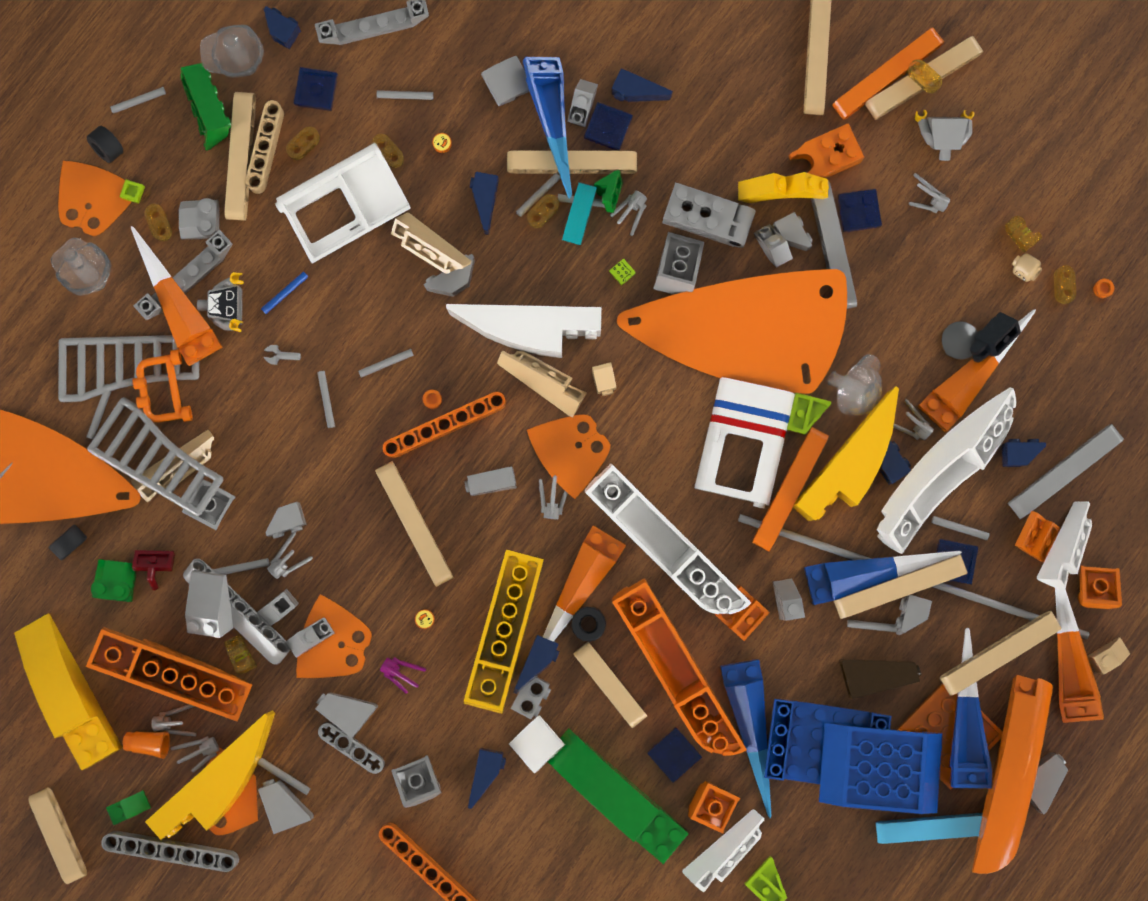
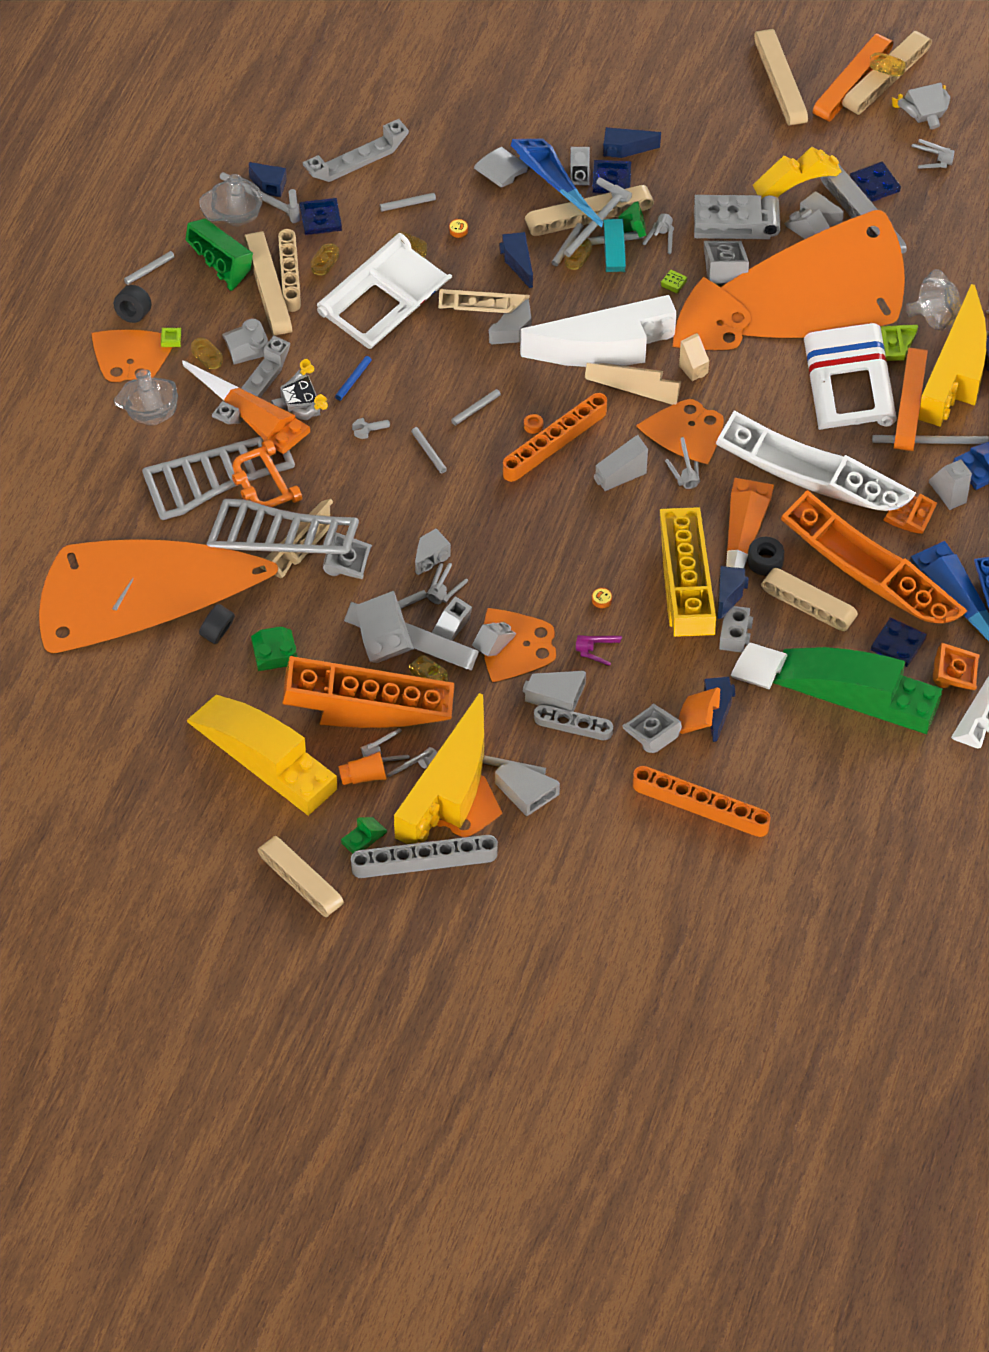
camera: 20 degrees left, 30 degrees down
light grey piece [86,384,112,439] -> none
dark red plate [132,550,175,591] -> none
tan beam [375,461,454,587] -> none
orange brick [789,123,864,178] -> none
none -> light grey bar [220,172,300,223]
none -> light grey bar [564,177,632,257]
none -> orange piece [672,277,751,350]
none -> orange slope [678,688,720,734]

